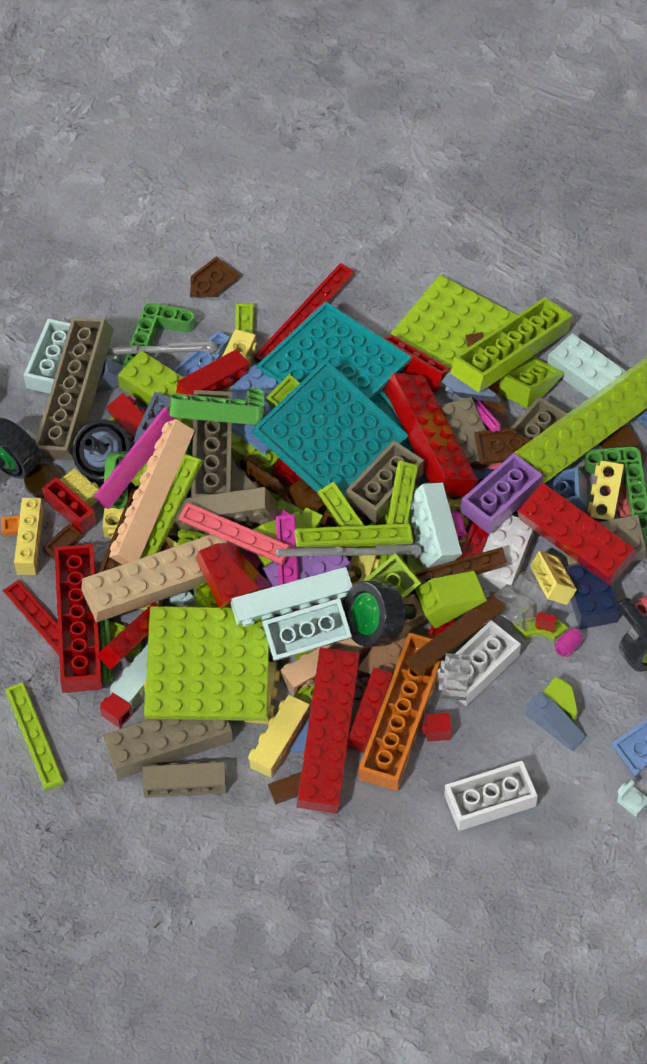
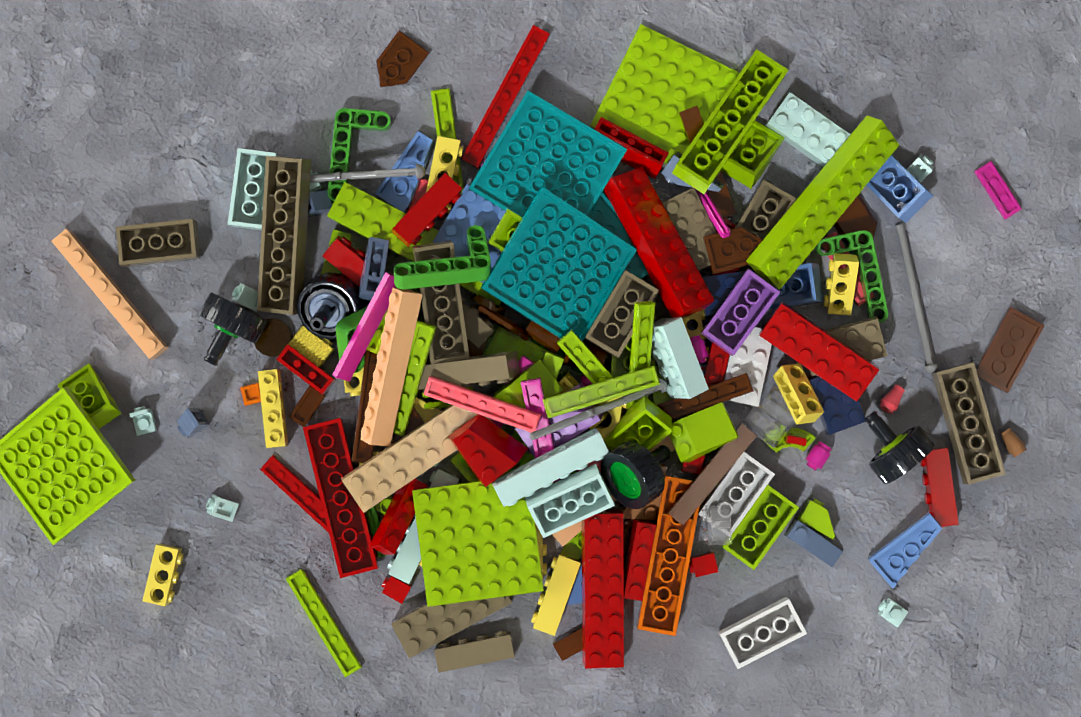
camera: 10 degrees left, 30 degrees up
none -> lime brick [721,485,799,570]

